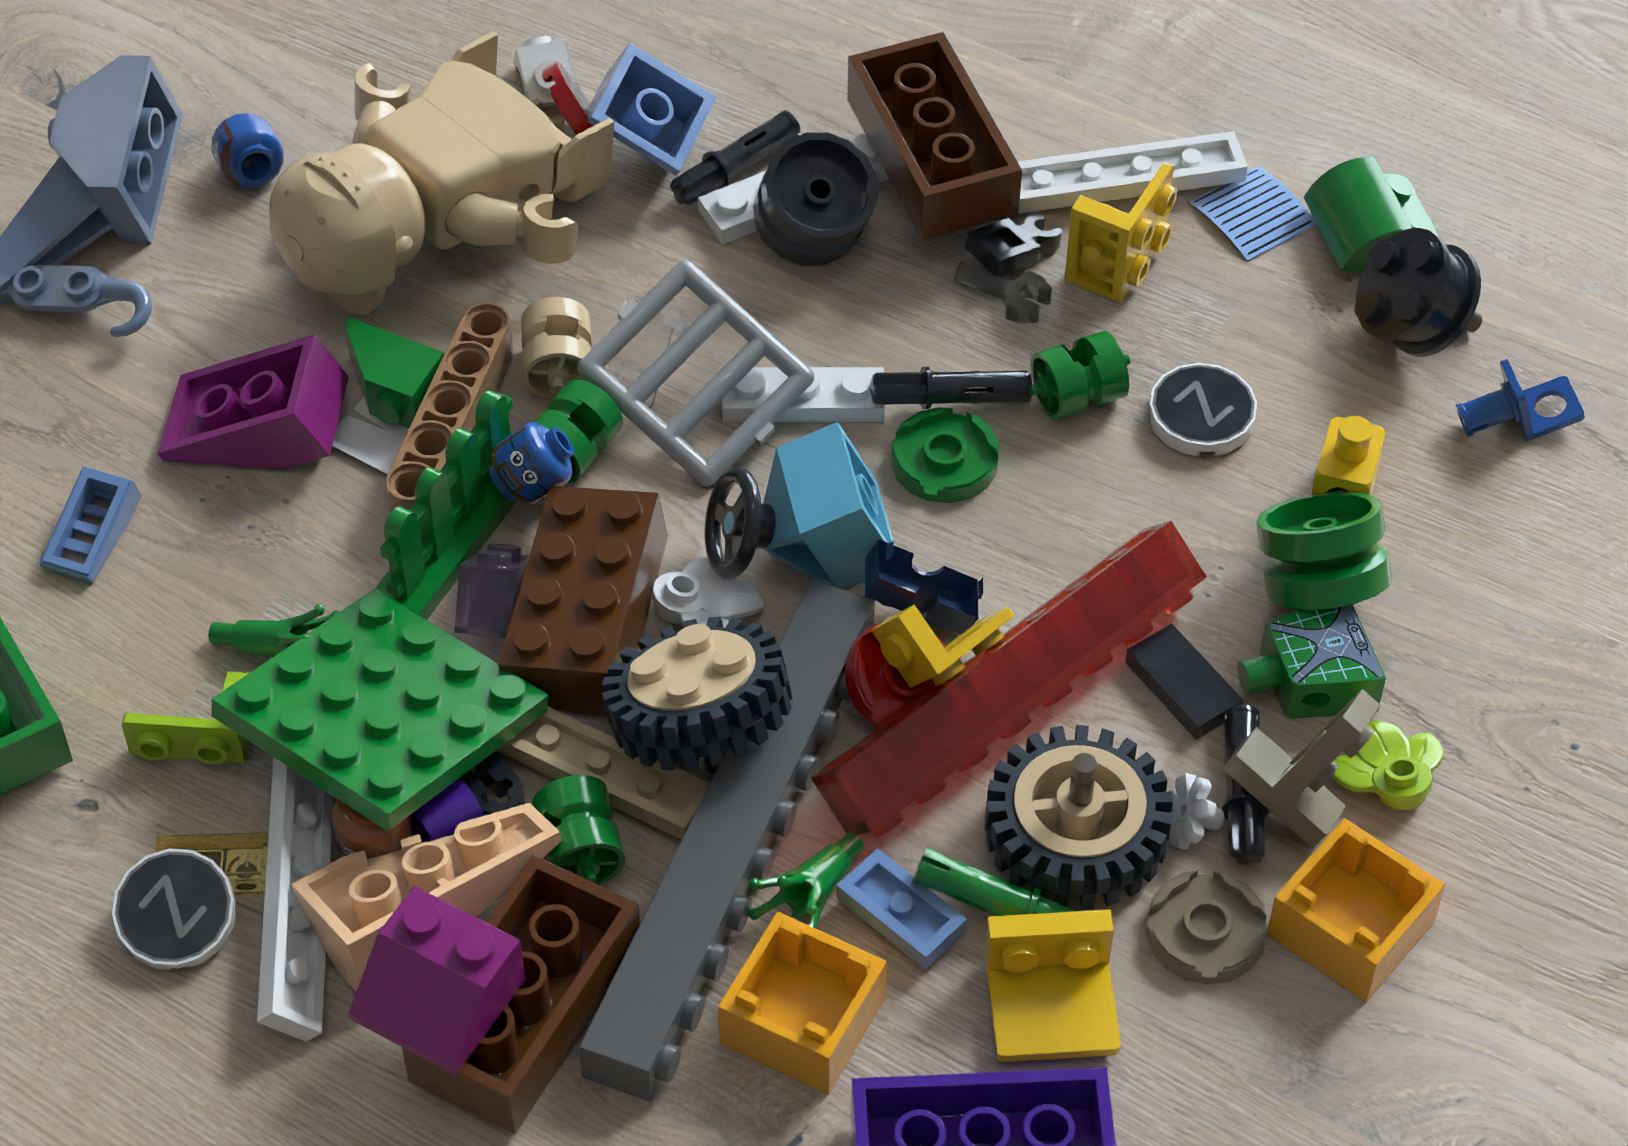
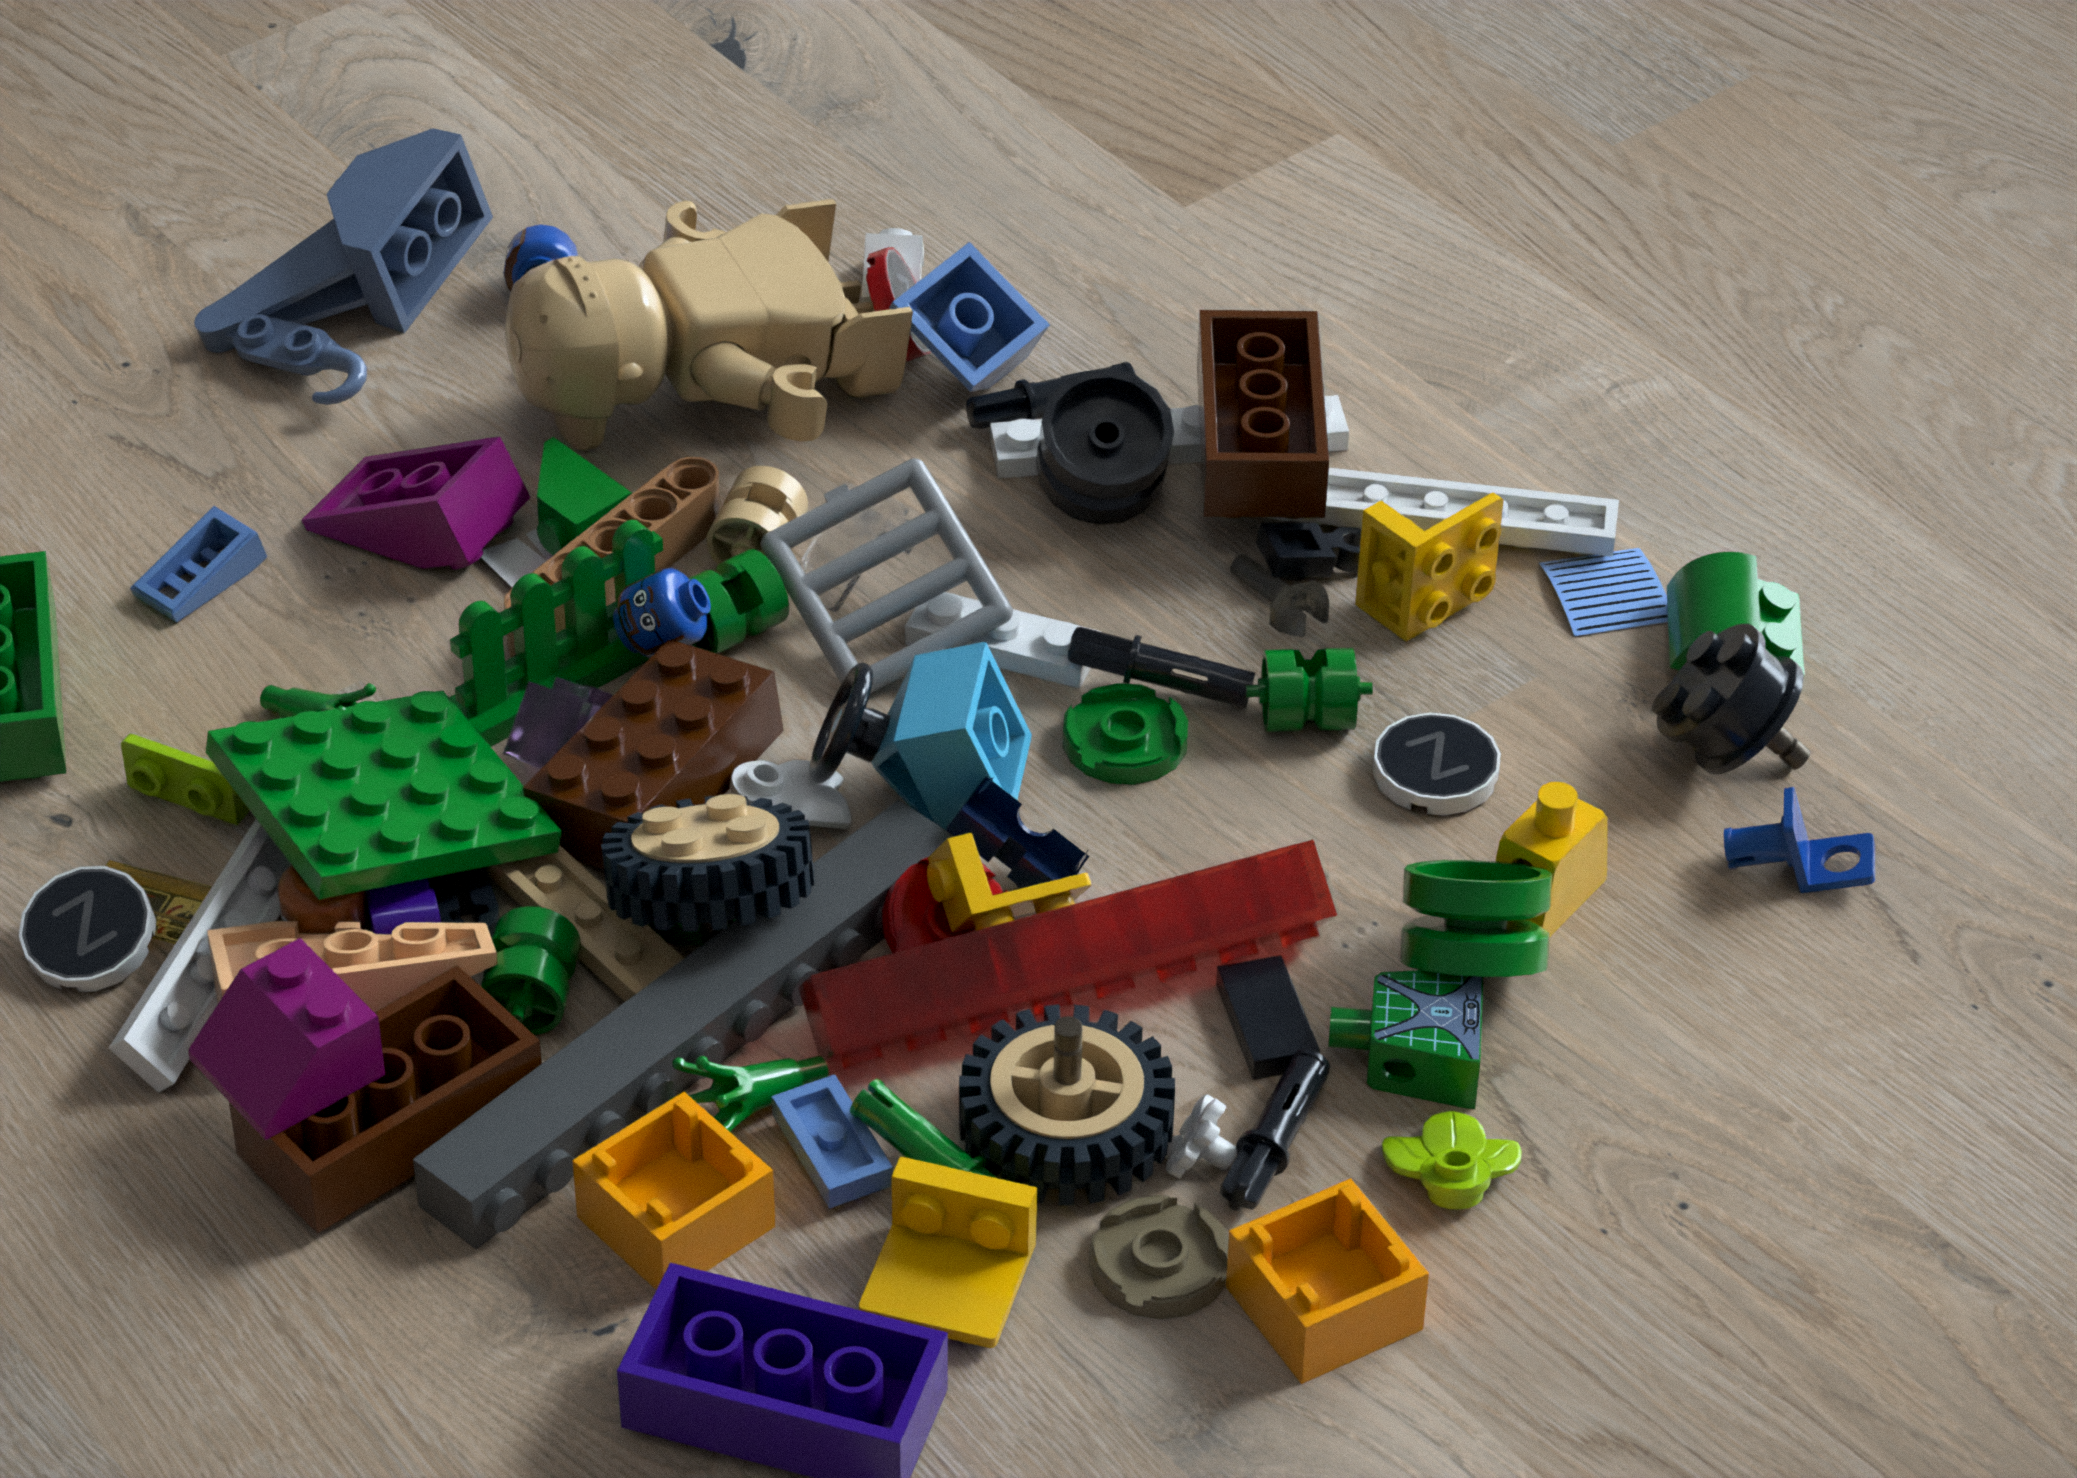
camera: 20 degrees right, 10 degrees down
dark tan bracket [1223,689,1380,848] -> none

